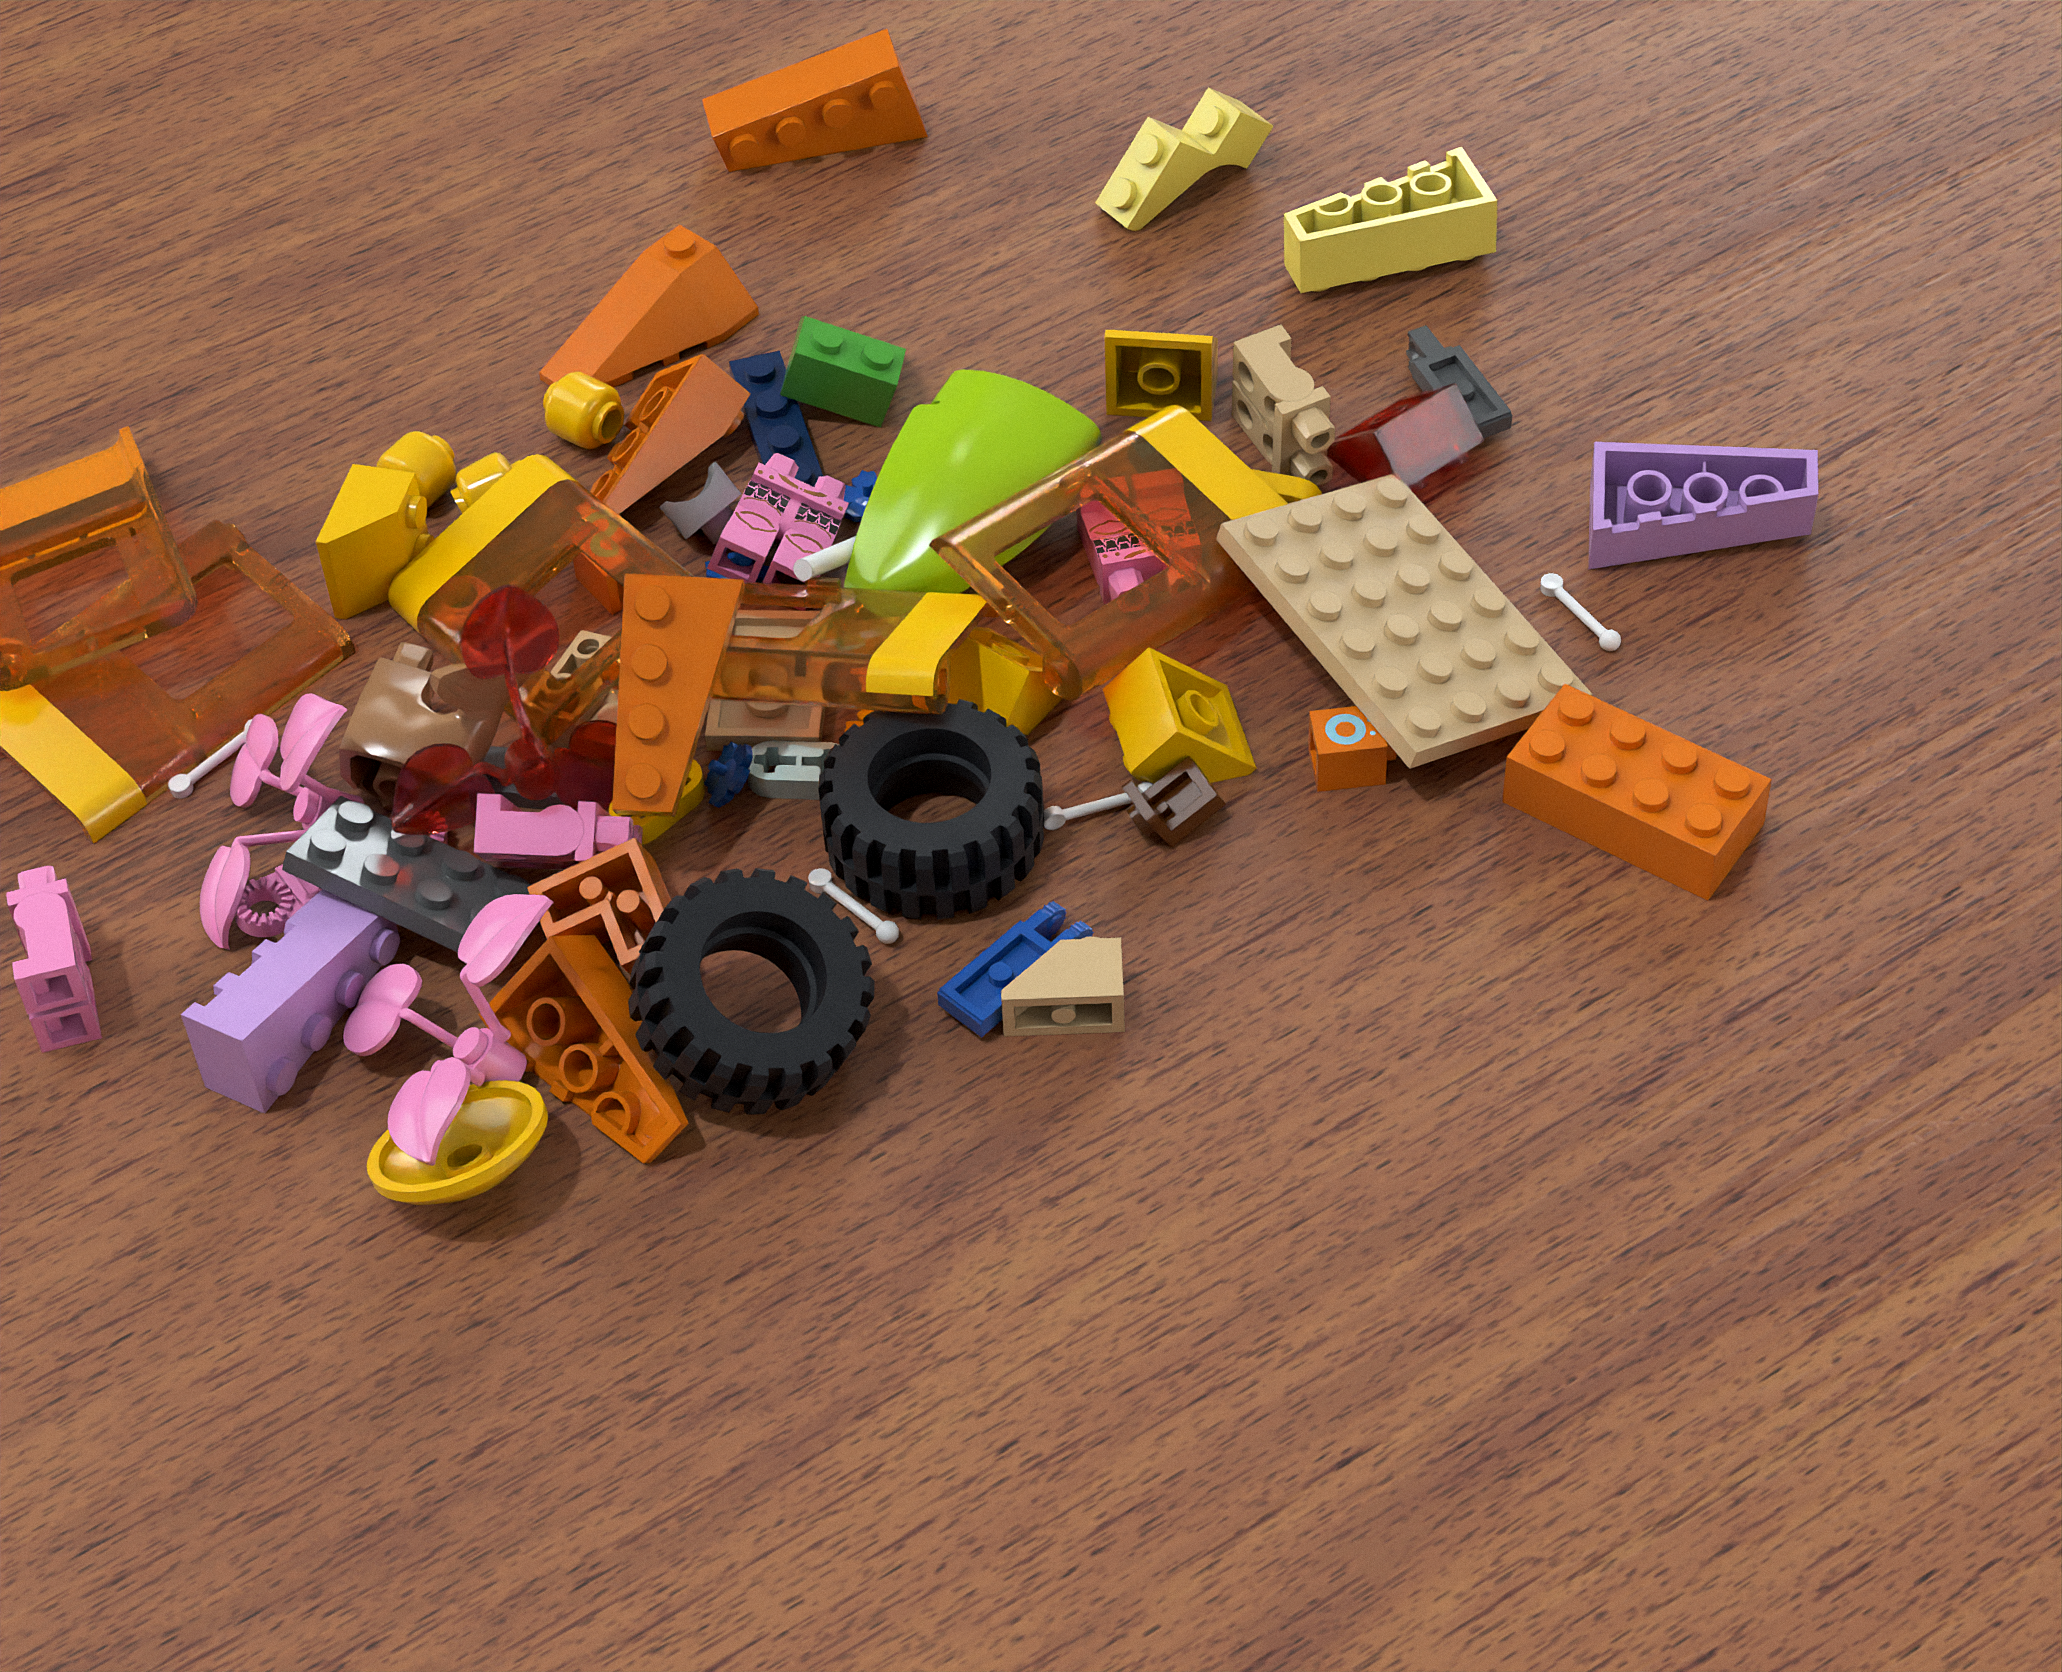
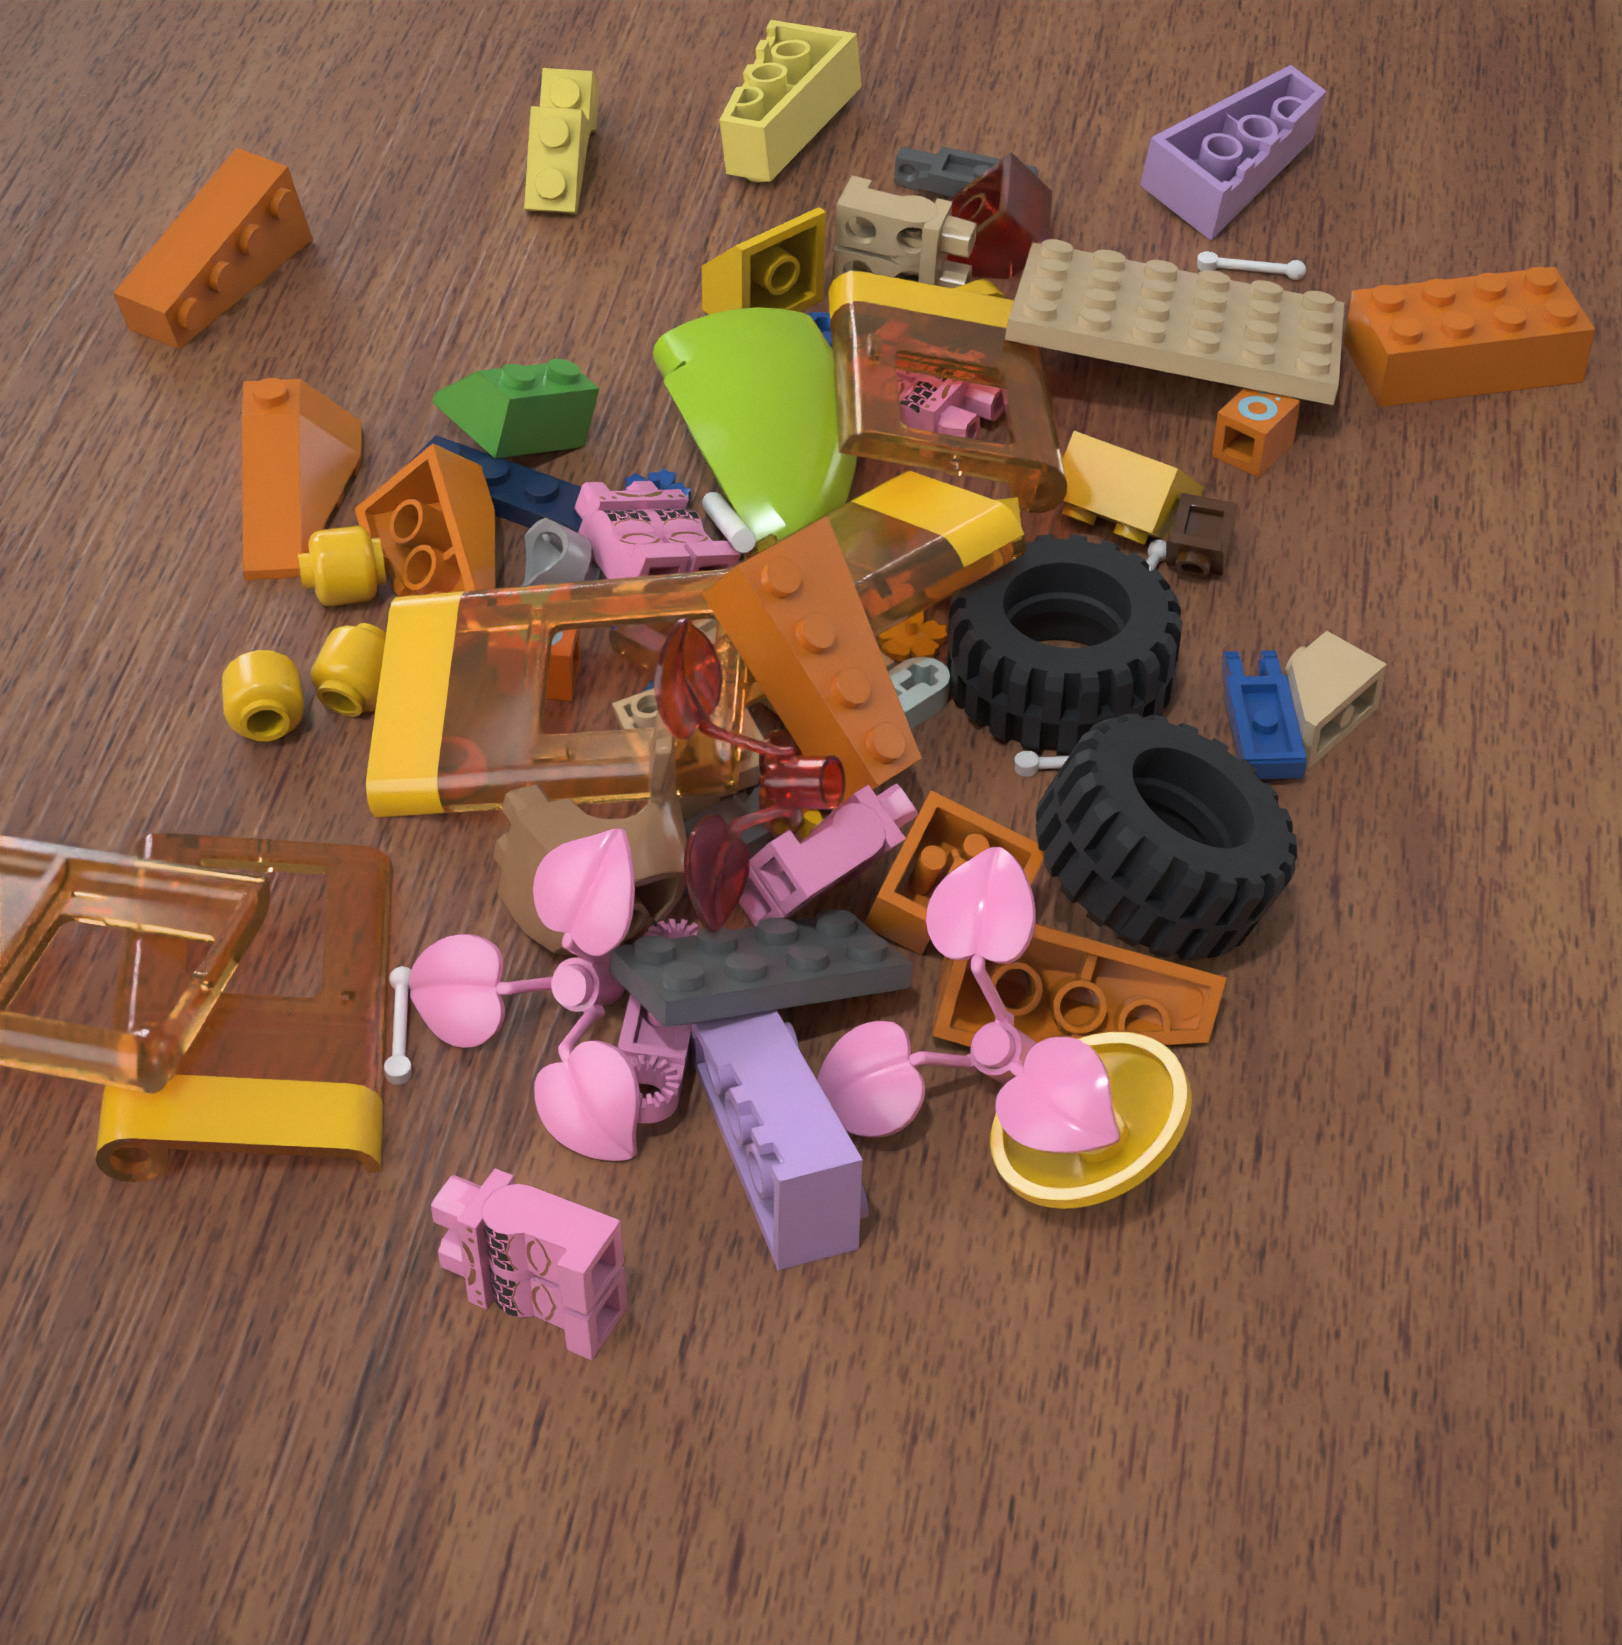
camera: 50 degrees left, 5 degrees down
yellow slope [316,464,435,620] -> none

